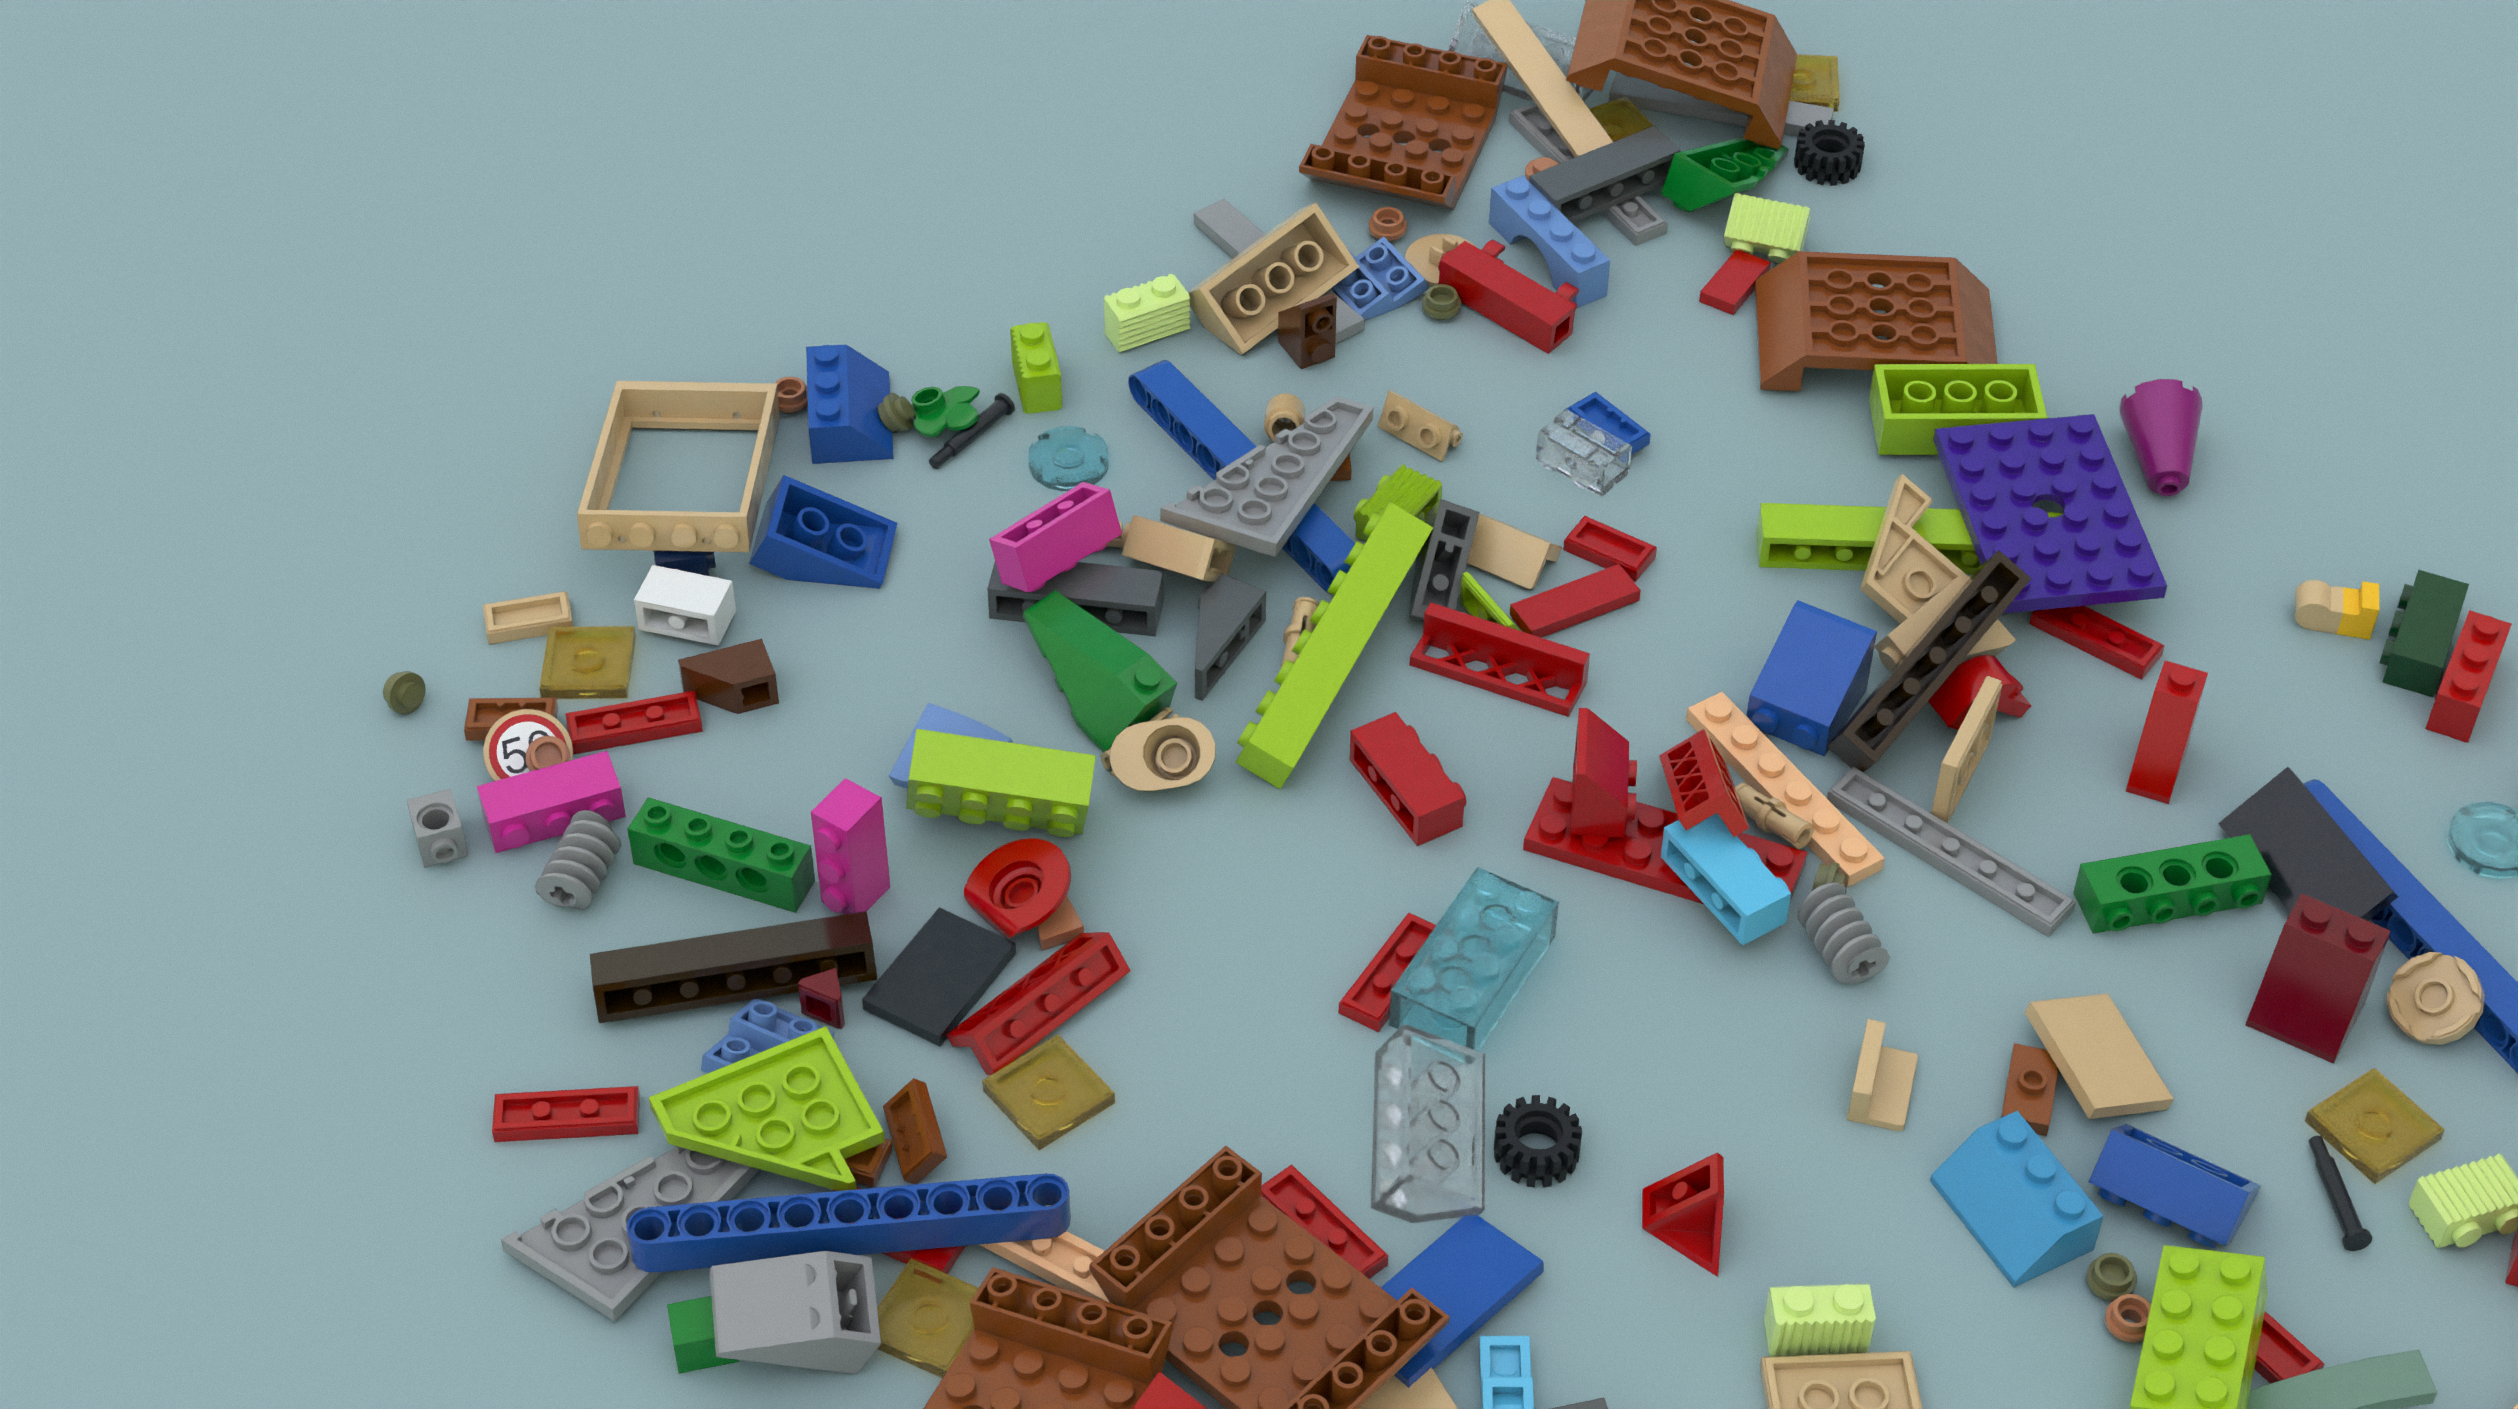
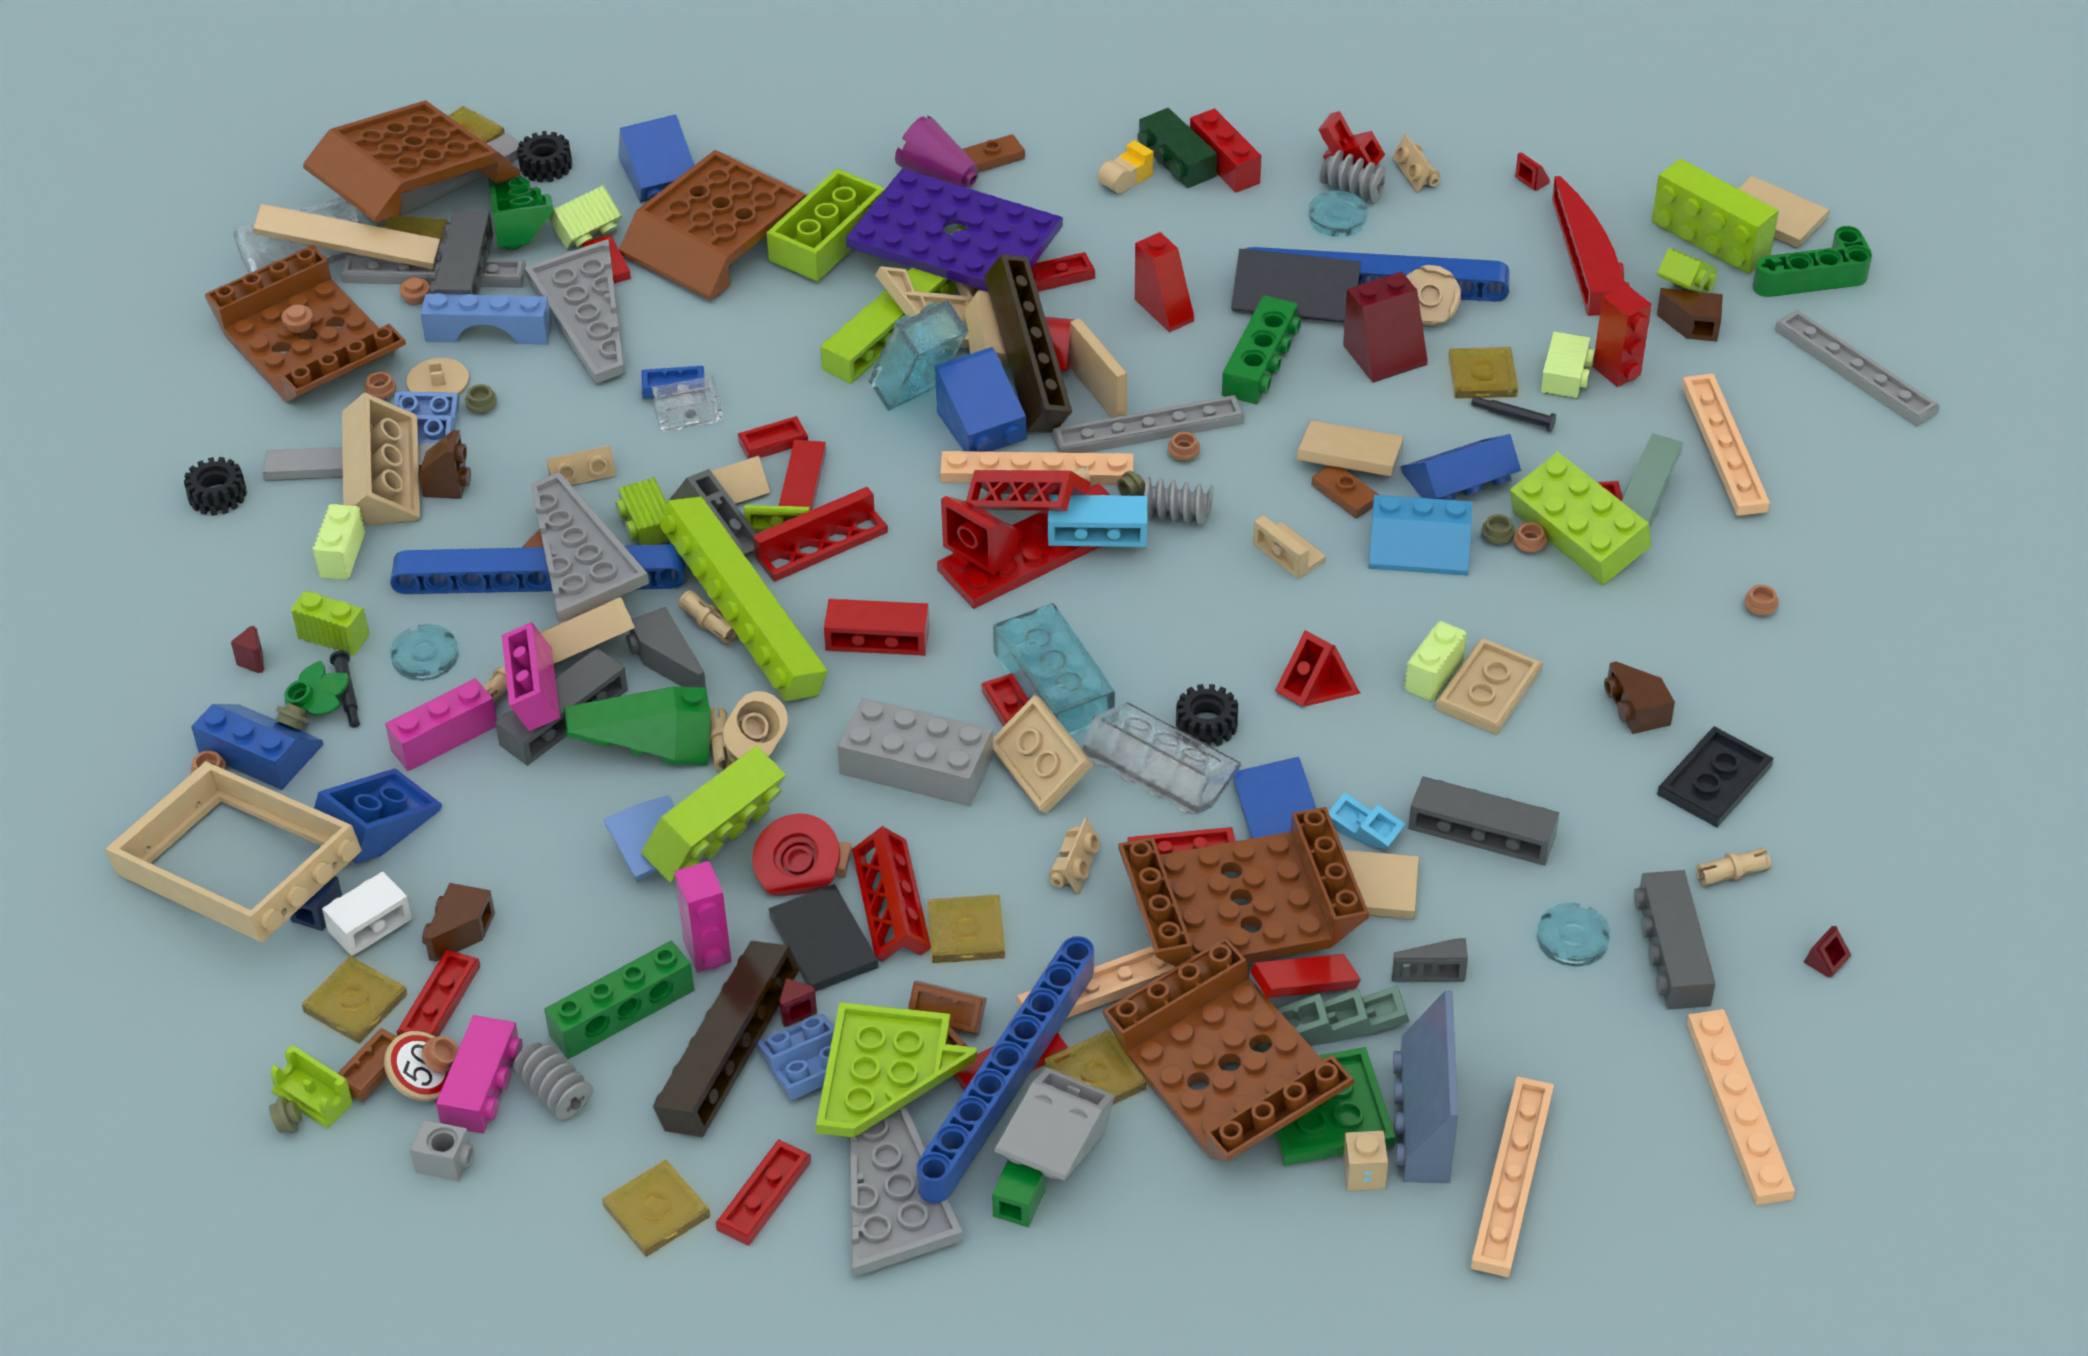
camera: 55 degrees left, 0 degrees up
tan tile [483,591,574,644] -> none
tan brick [1264,393,1305,442] -> none
red brick [1438,239,1579,354] -> none
none -> black tyre [184,457,247,516]
none -> dark red slope [231,626,265,673]
none -> lime hinge [270,1044,353,1129]
none -> nougat plate [281,305,313,333]
none -> dark pink brick [385,678,497,771]
none -> light grey wing [525,239,625,384]
none -> clear yellow tile [602,1159,710,1257]
none -> blue slope [618,114,694,203]
none -> light grey brick [838,697,993,806]
none -> clear light blue brick [868,300,969,411]
none -> dark orange plate [963,134,1025,173]
none -> tan tile [993,695,1094,814]
none -> tan hinge [1049,818,1100,894]
none -> nougat plate [1168,432,1200,461]

